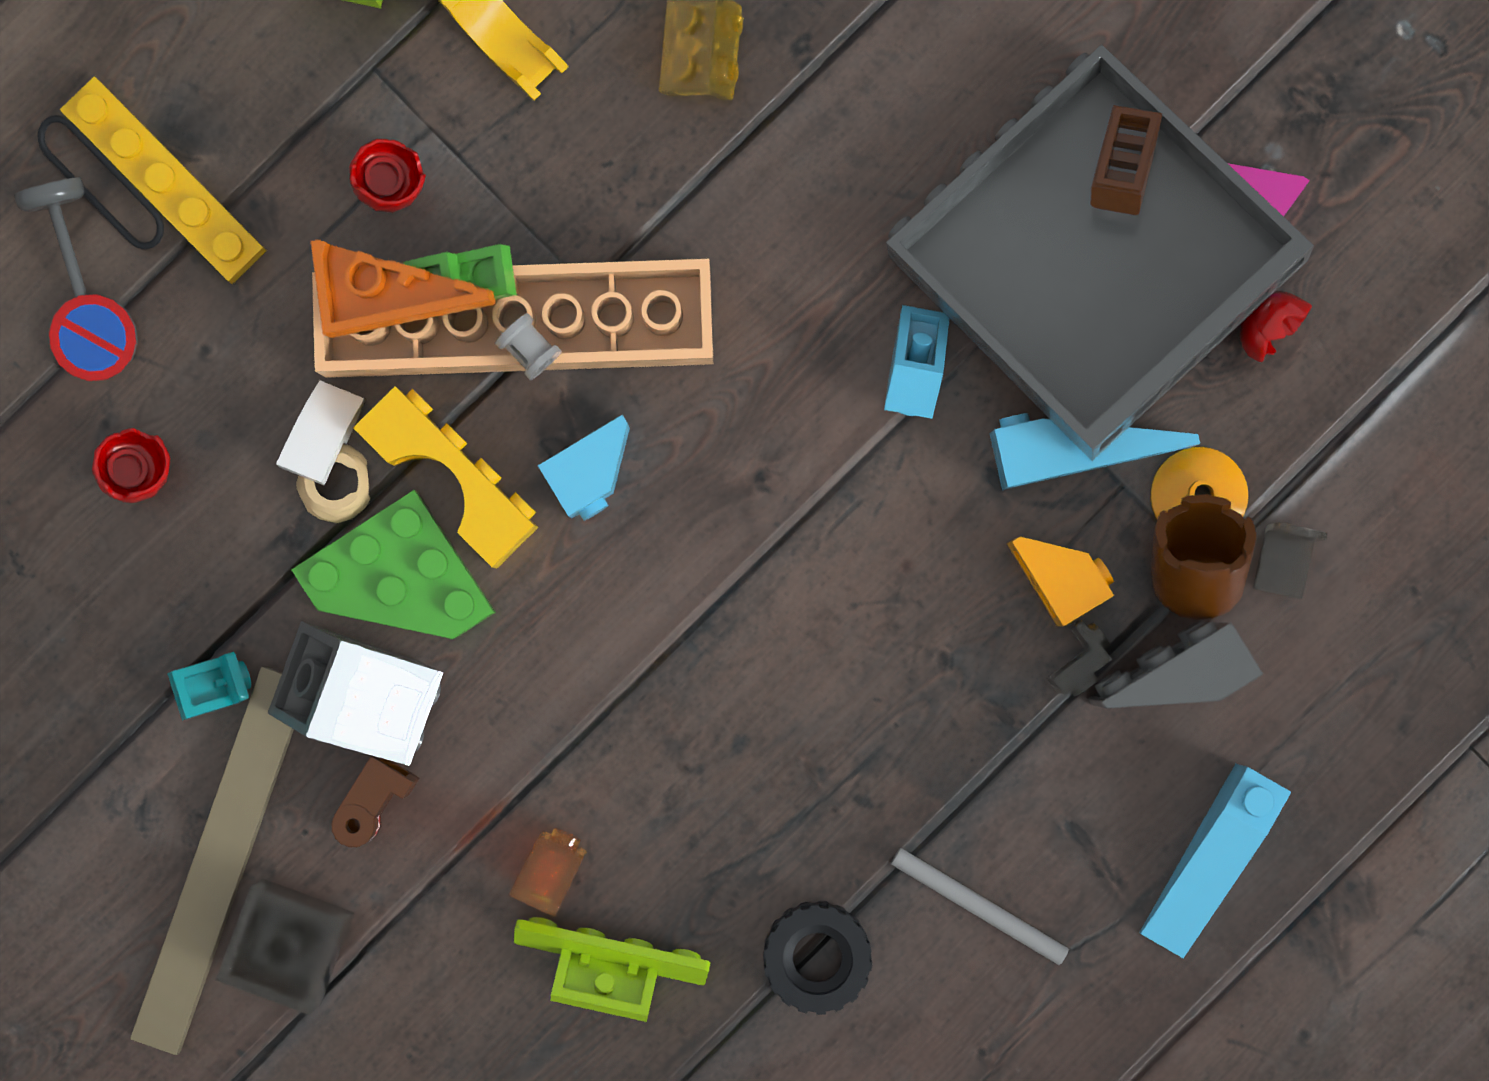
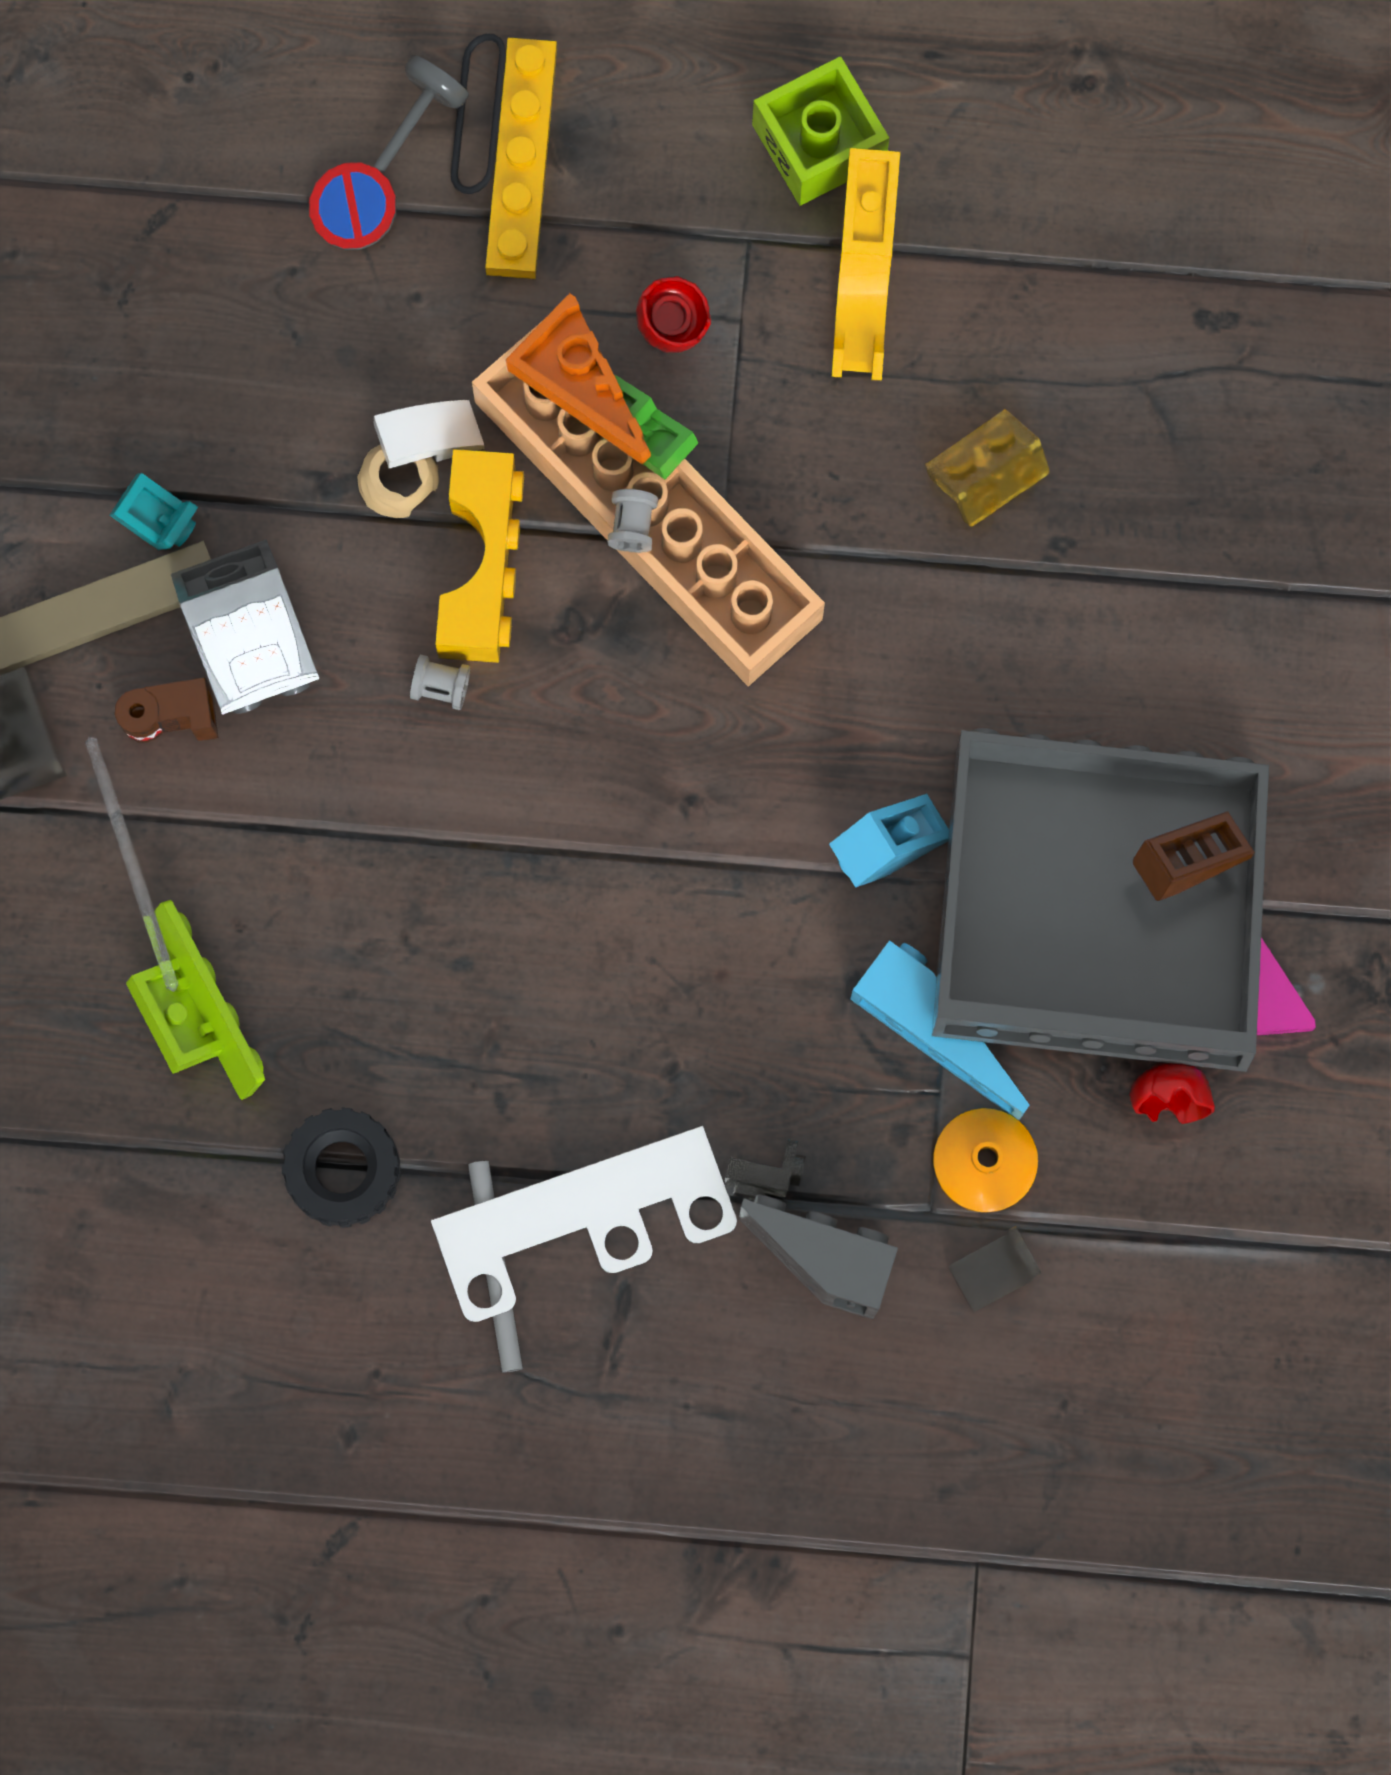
camera: 45 degrees right, 10 degrees down
red hair [92,428,170,503] -> none
bright green plate [292,490,496,639] -> none
clear orange slope [509,828,587,917] -> none
medium azure slope [538,415,630,521] -> none
light orange slope [1006,537,1114,626] -> none
medium azure slope [1139,763,1291,958] -> none
reddish brown cylinder [1151,494,1257,620] -> none
none -> clear axle [85,736,179,992]
none -> light grey bush [410,654,471,710]
none -> white piece [431,1126,737,1322]

